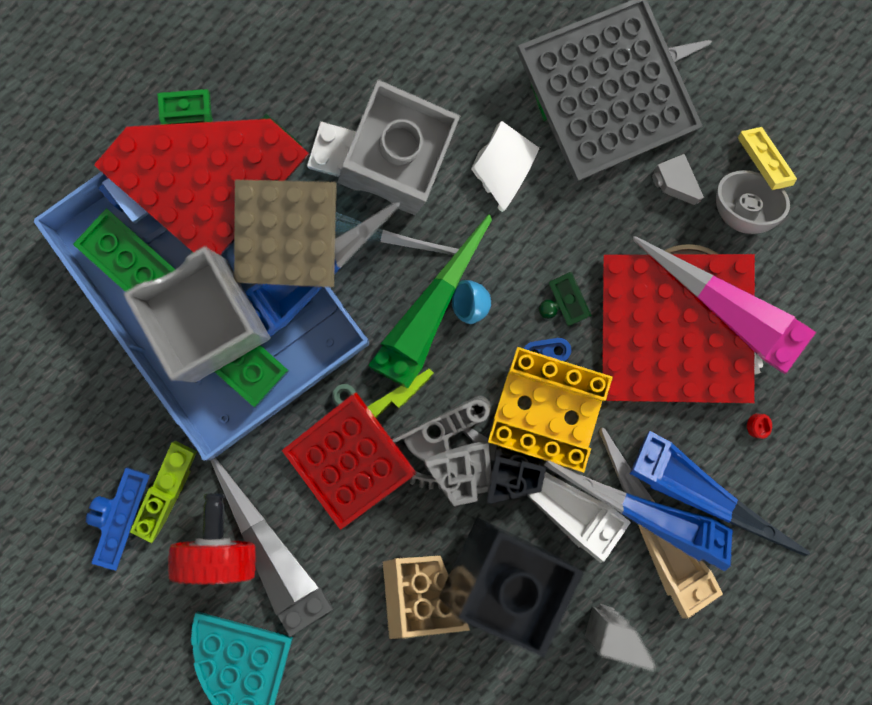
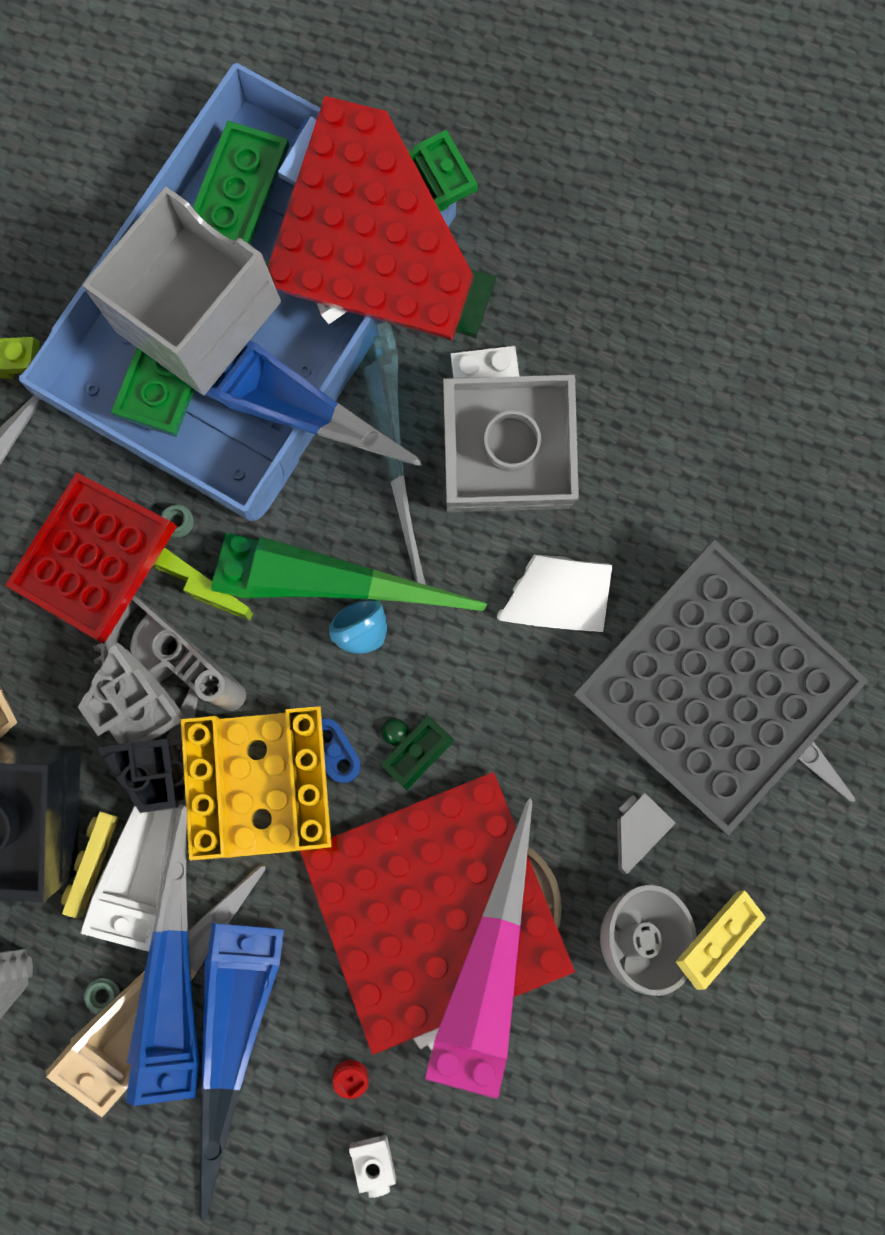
camera: 65 degrees right, 5 degrees down
dark tan plate [234,180,336,287] -> none
none -> light yellow plate [61,812,119,919]
none -> sand green plate [84,978,121,1014]
none -> white brick [349,1134,396,1198]

